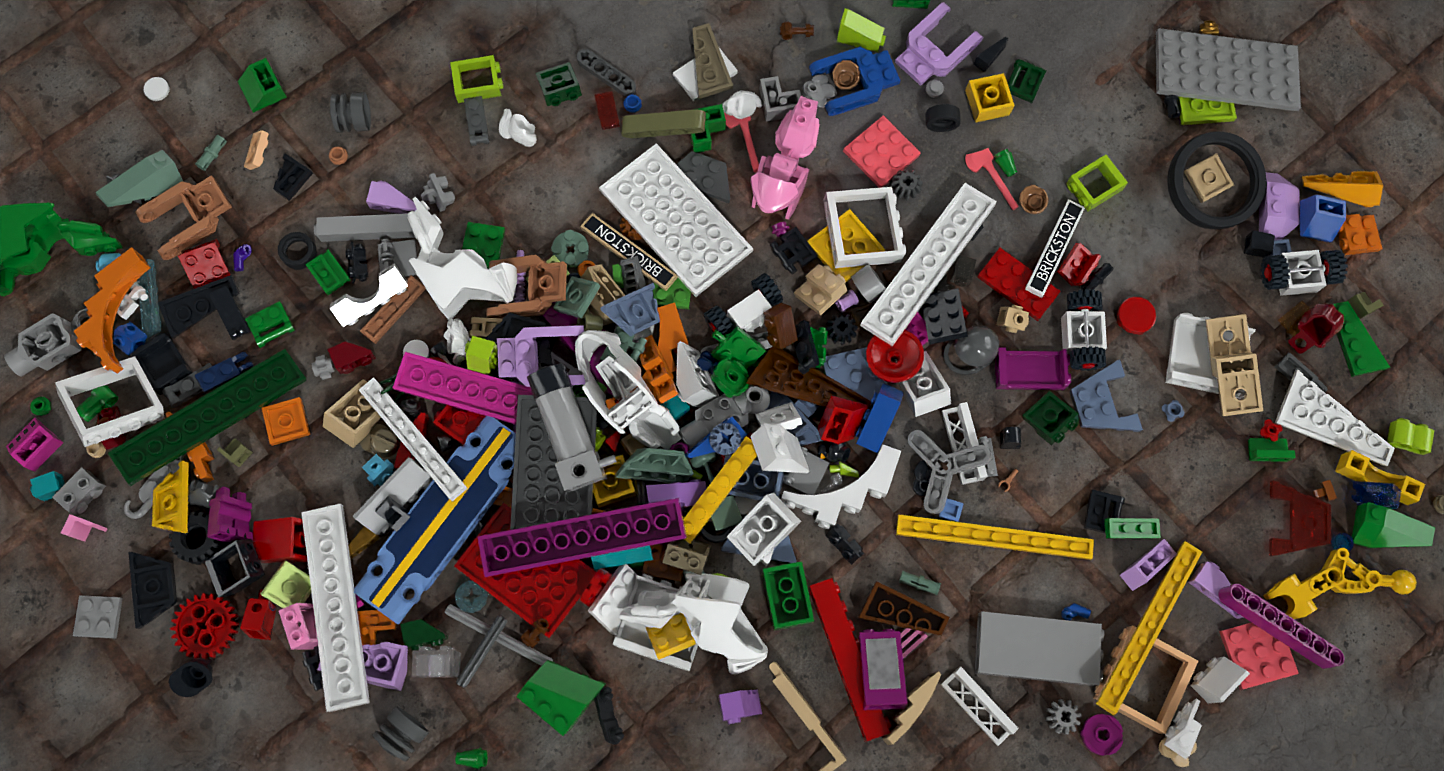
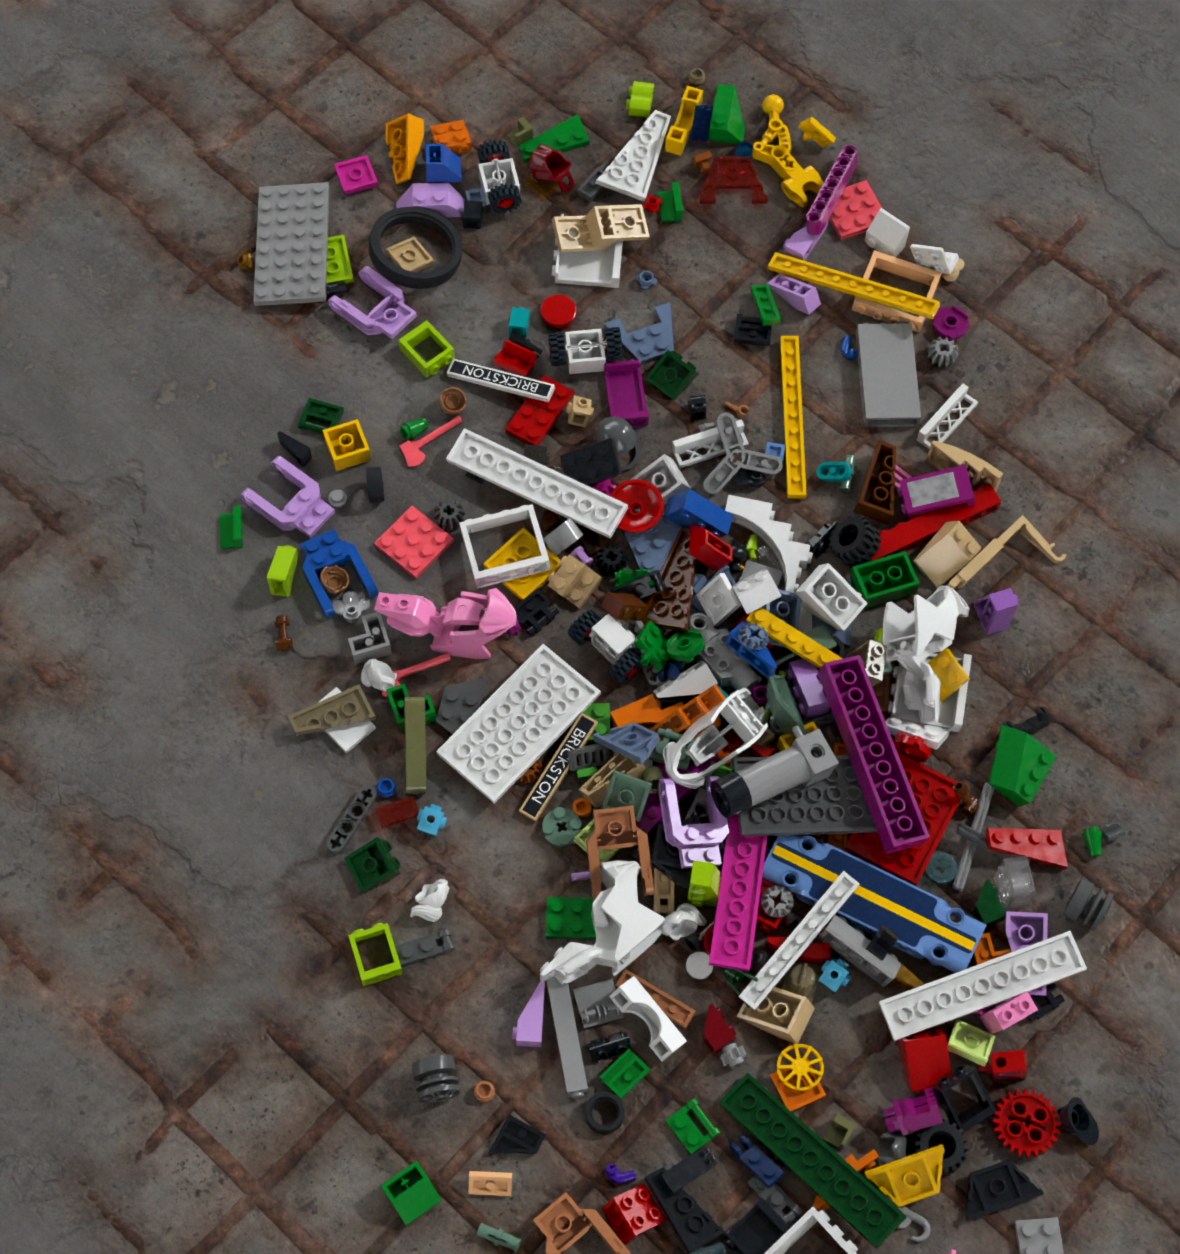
camera: 95 degrees left, 10 degrees down
light grey hips [421,173,455,212] -> none
none -> lavender plate [328,266,417,339]
none -> dark pink plate [334,155,378,195]
none -> medium azure brick [417,804,447,836]
none -> teal brick [509,307,530,338]
none -> light grey gear [761,885,794,918]
none -> yellow wheel [777,1043,824,1091]
none -> yellow plate [799,117,836,148]
none -> teal plate [816,462,852,482]
none -> black tyre [829,515,881,567]
none -> tan slope [913,521,981,588]
none -> wing [985,828,1068,870]

